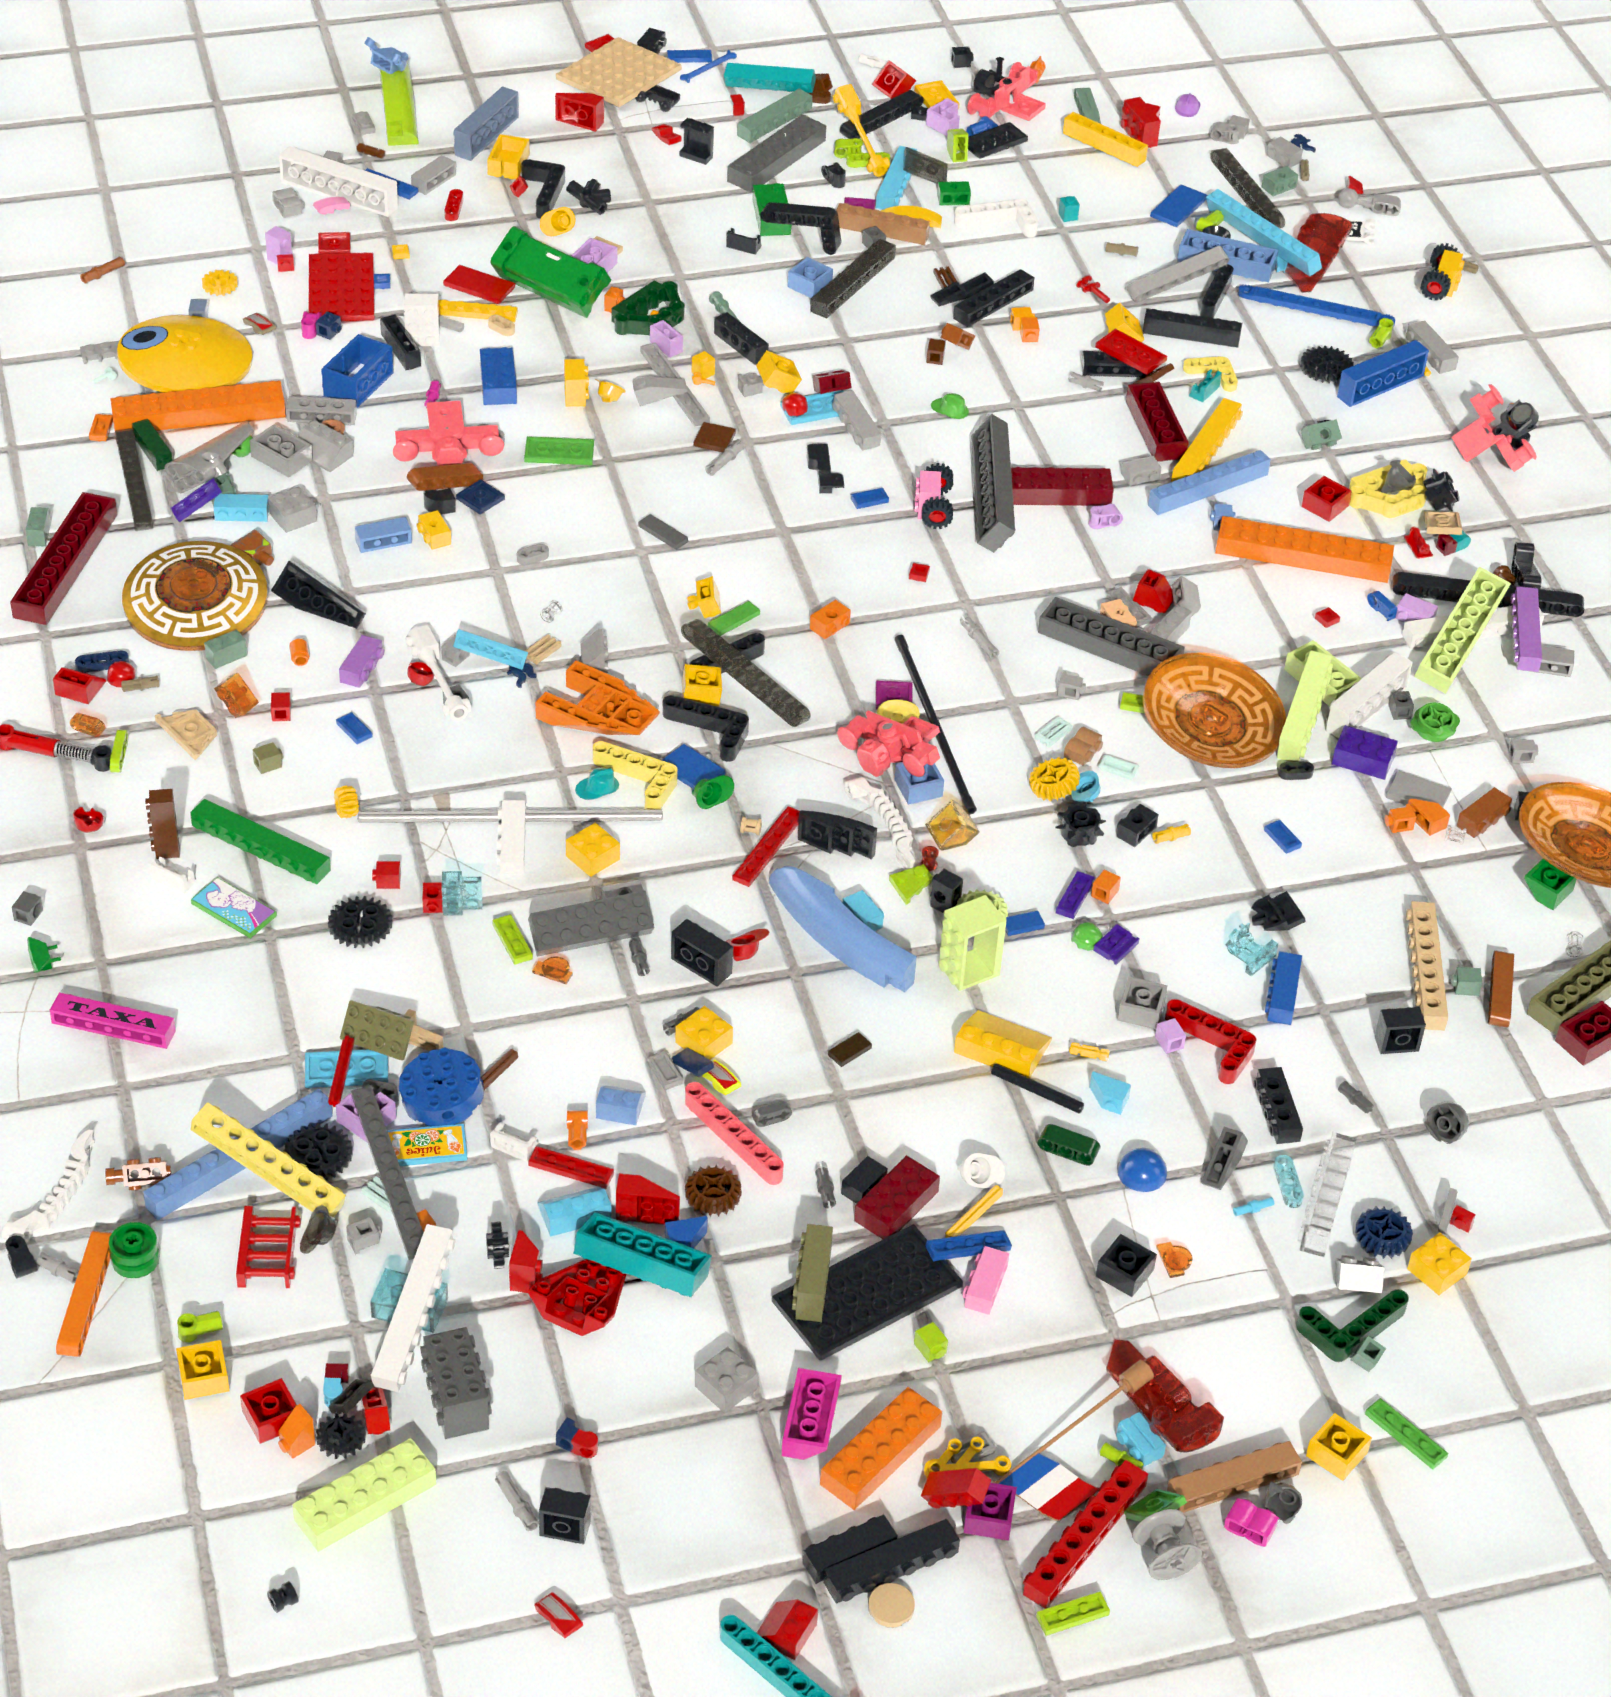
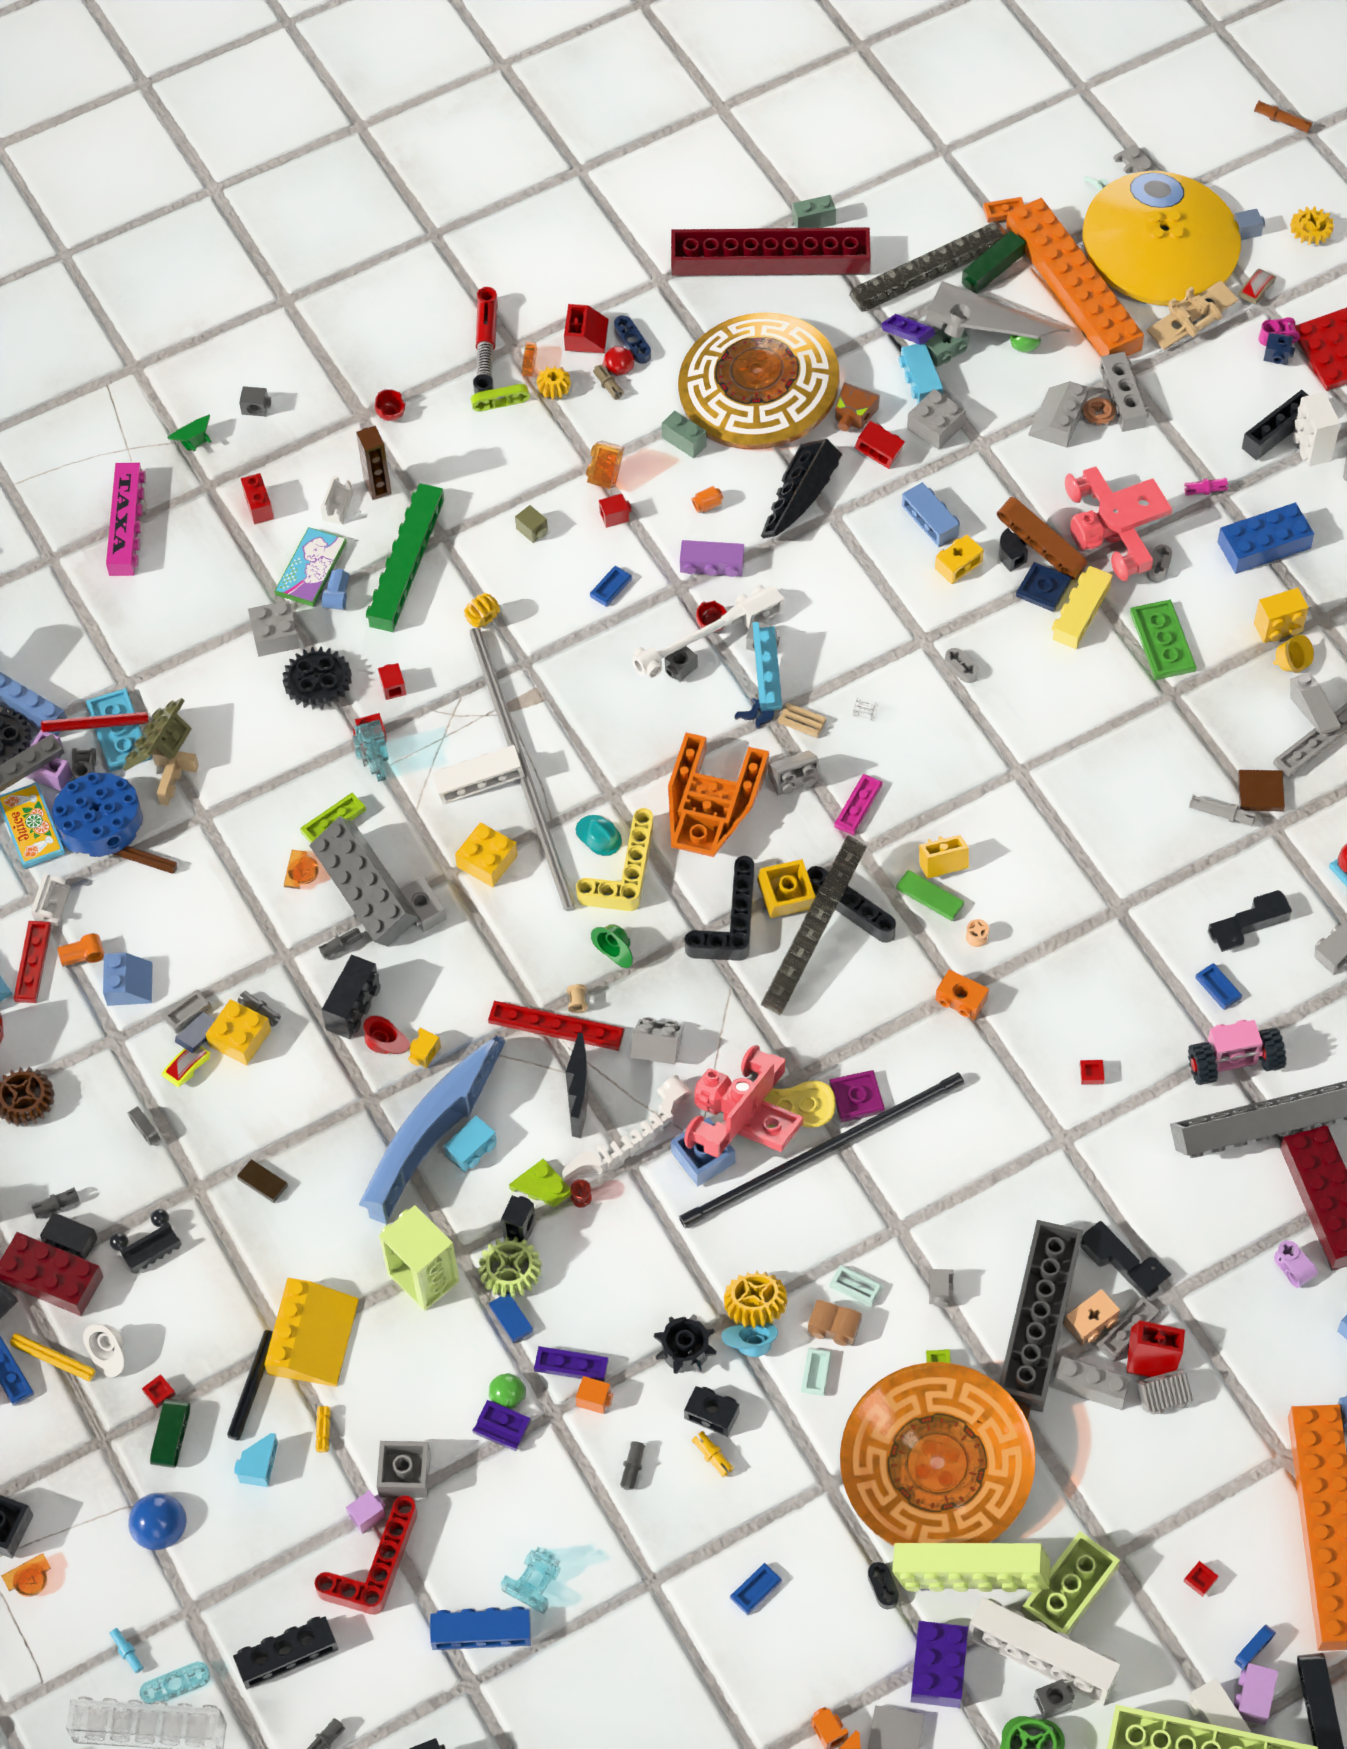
camera: 80 degrees right, 15 degrees up
tan wing [155,710,217,760] -> none
light grey brick [250,424,313,477] -> none
blue hose [321,334,394,408] -> none
dark grey tile [638,514,688,550] -> none
blue tile [662,744,726,789] -> none
coral beam [685,1082,784,1185] -> none
clear yellow slope [925,799,980,851] -> none
light grey pin [961,617,999,659] -> none
dark grey slope [1201,1127,1248,1190] -> none
black plate [1251,891,1306,931] -> none
none -> black gear [110,1209,182,1274]
none -> red plate [141,1374,176,1409]
none -> red brick [240,473,274,525]
none -> light grey brick [248,600,300,657]
none -> medium blue piece [322,569,350,610]
none -> yellow brick [408,1027,441,1068]
none -> yellow gear [537,365,571,400]
none -> dark grey axle [620,1441,646,1490]
none -> light grey slope [630,1017,684,1064]
none -> dark pink tile [834,774,883,836]
none -> red brick [854,420,905,469]
none -> light nougat wheel [966,919,989,947]
none -> light yellow brick [1051,566,1113,649]
none -> black piece [1080,1221,1172,1298]
none -> tan piece [1146,280,1239,350]

